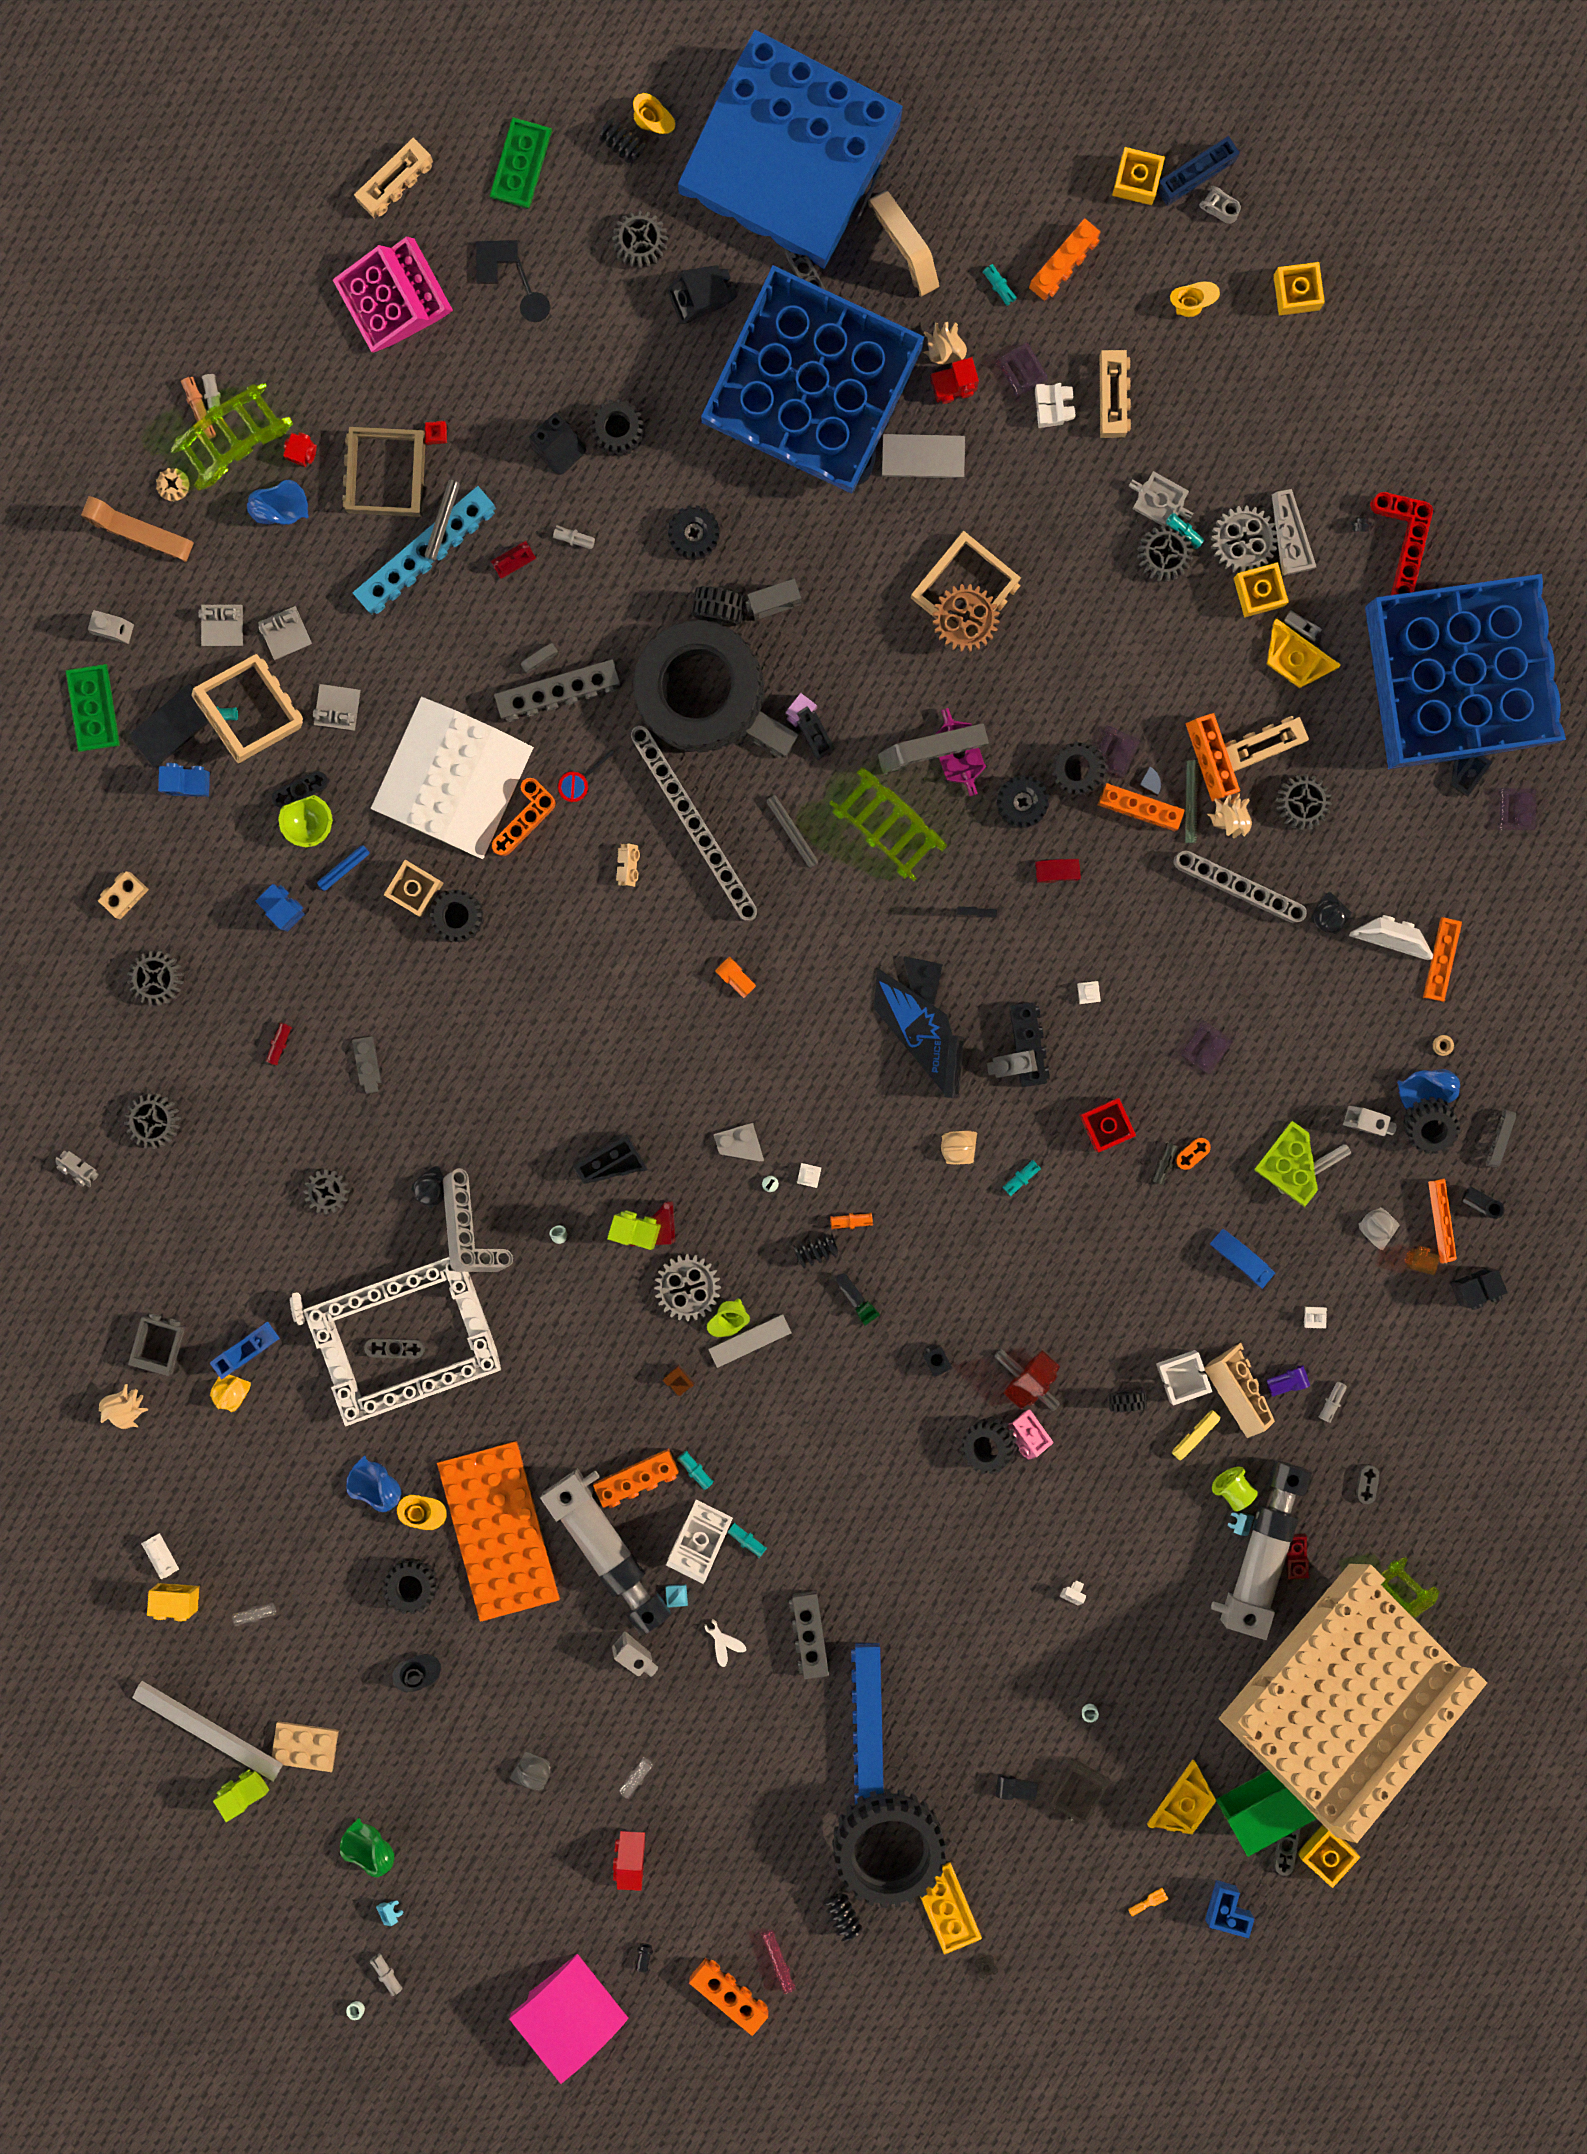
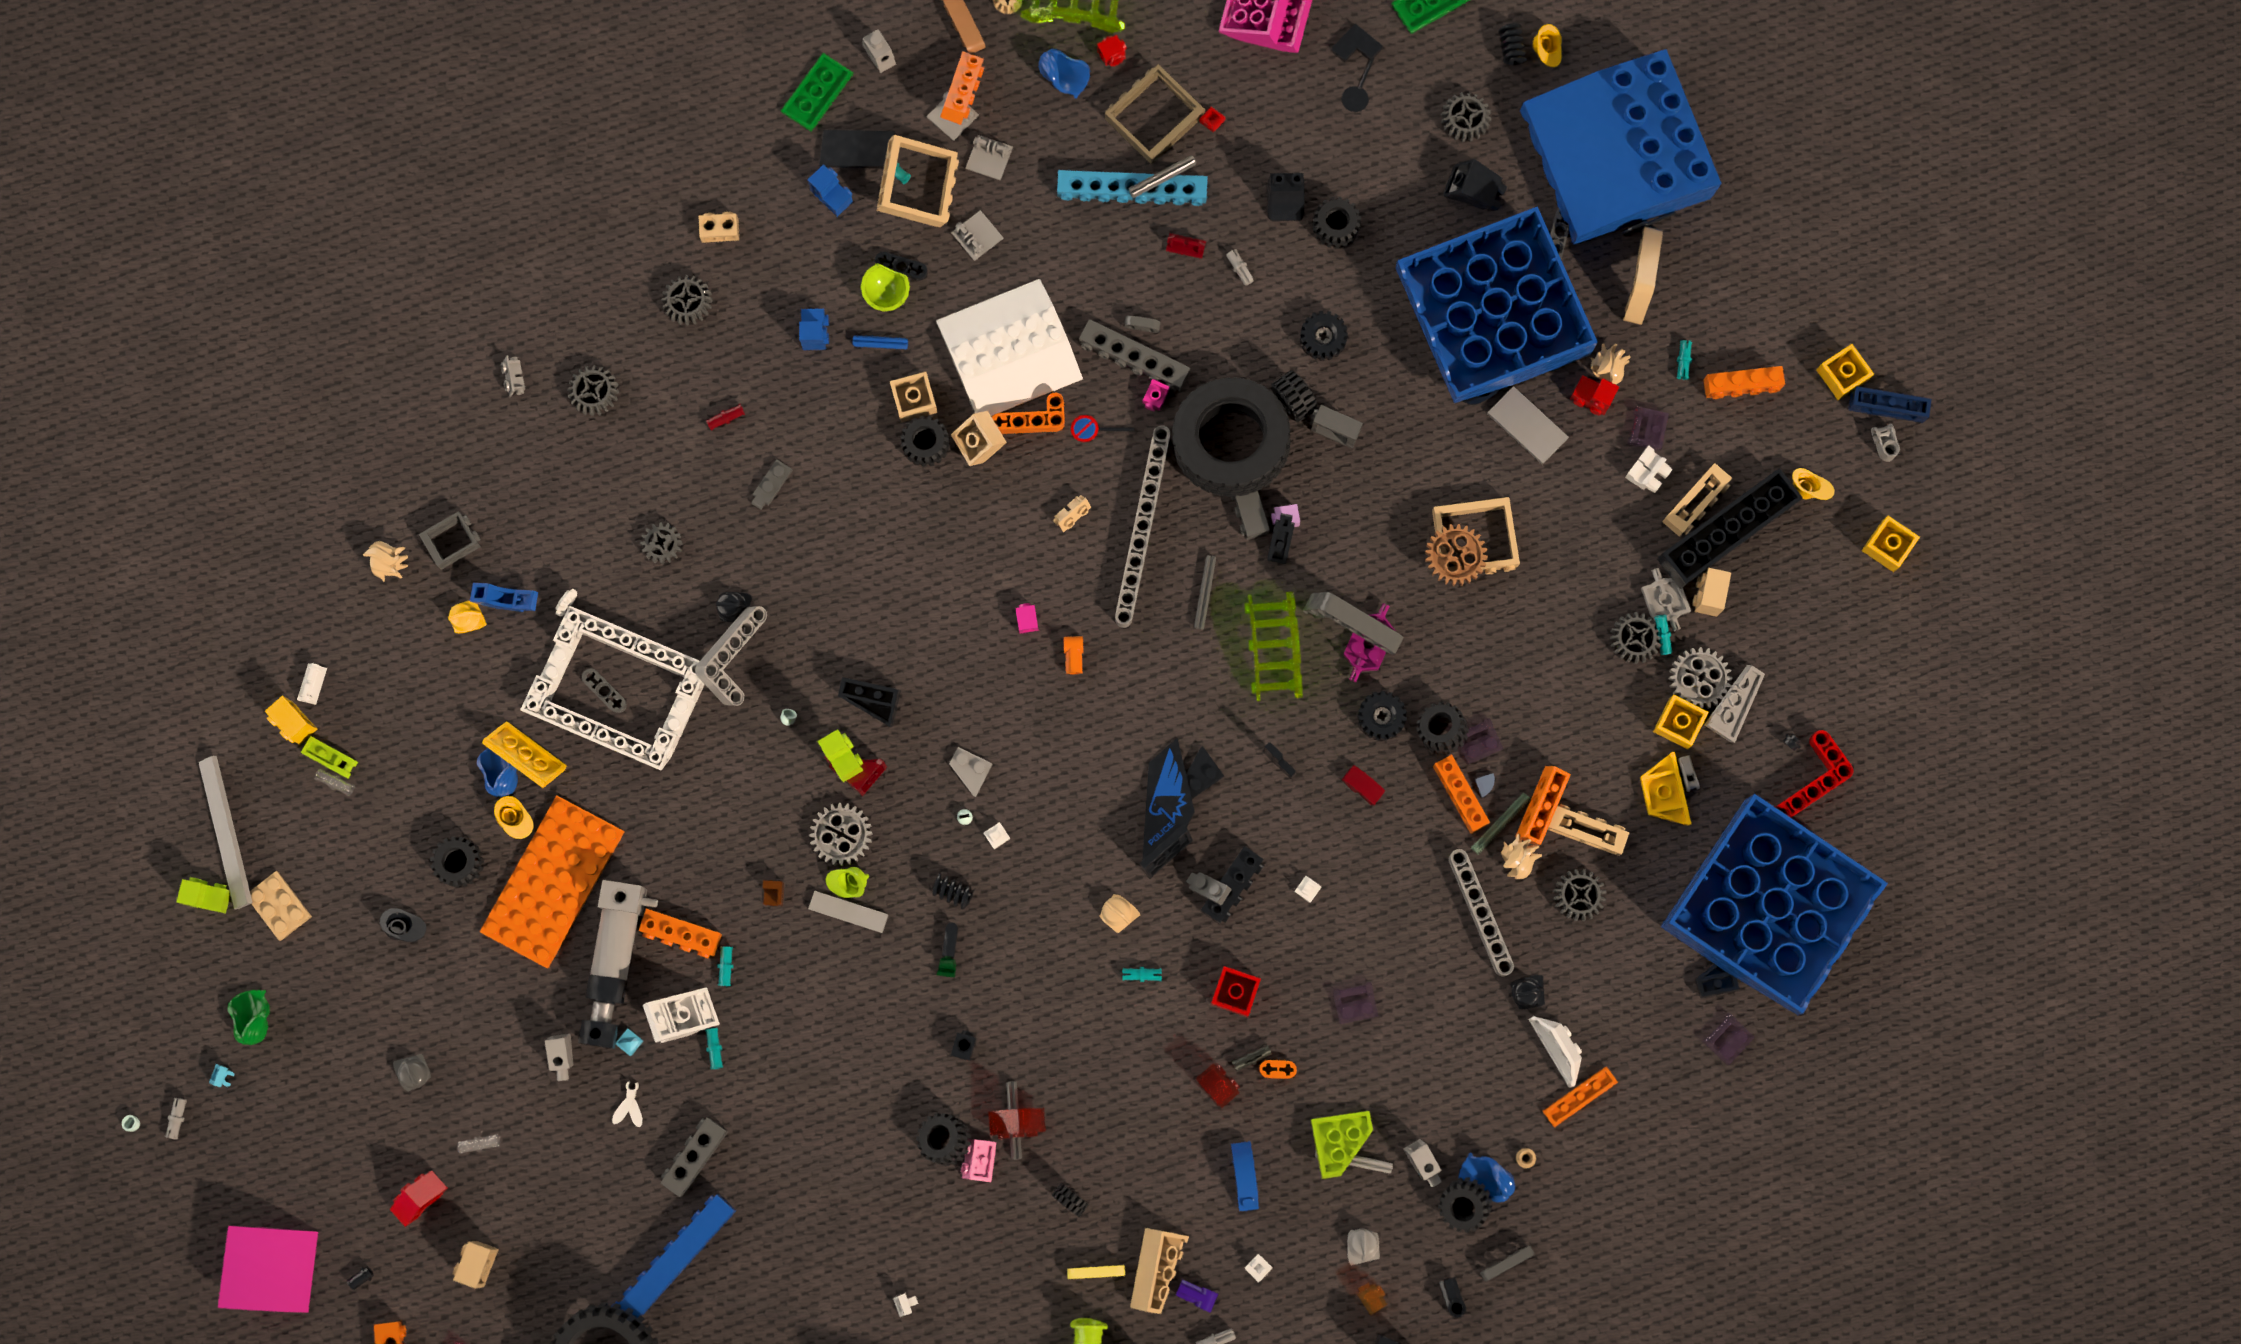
camera: 40 degrees right, 10 degrees down
orange pin [830,1213,873,1230] -> none
white piece [1156,1350,1212,1405] -> none
orange tile [1428,1179,1457,1263] -> none
none -> lime plate [301,736,358,779]
none -> tan brick [453,1241,499,1288]
none -> yellow tile [482,721,567,788]
none -> orange brick [940,51,985,125]
none -> tan brick [951,411,1007,466]
none -> dark pink brick [1016,603,1038,633]
none -> dark pink brick [1143,379,1170,411]
none -> clear red brick [1195,1063,1240,1109]
none -> black brick [1657,468,1803,589]
none -> tan brick [1692,568,1731,617]

